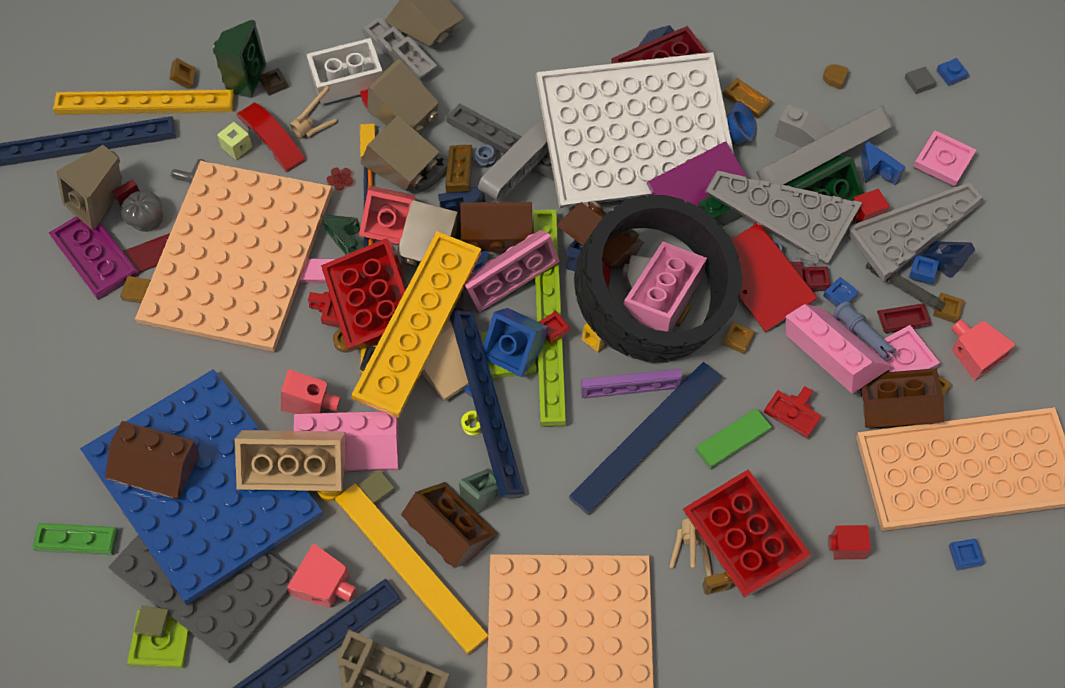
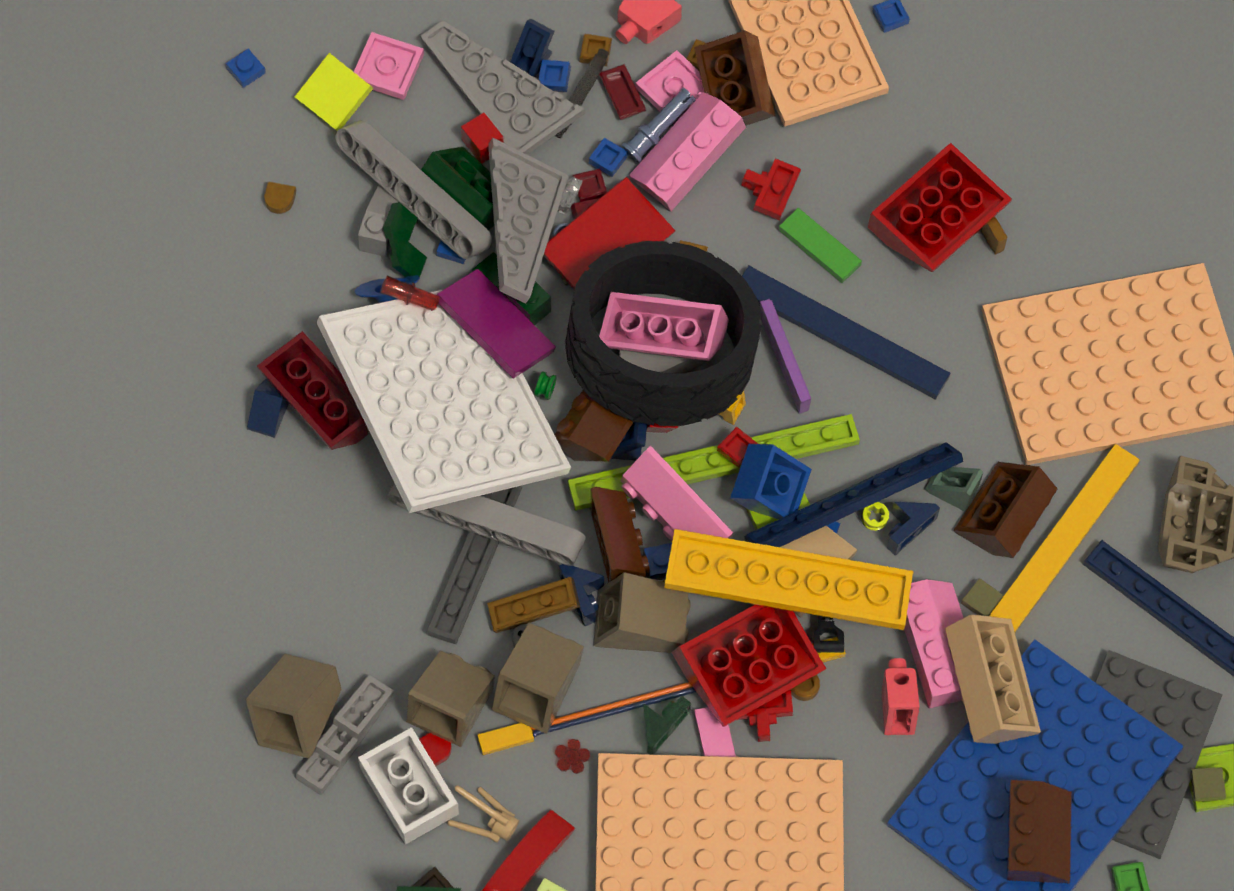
camera: 105 degrees left, 5 degrees up
coral torso [287,544,357,608] -> none
coral slope [359,186,416,244] -> none
sand blue plate [474,144,496,166] -> none
tan plant [669,519,712,576] -> none
pearl gold tile [723,78,772,119] -> none
red brick [828,525,871,560] -> none
blue slope [861,141,906,185] -> none
dark grey tile [905,66,937,94] -> none
none -> neon yellow tile [295,53,374,131]
none -> clear red axle [380,275,440,311]
none -> dark green tile [383,202,427,277]
none -> dark blue slope [887,502,940,556]

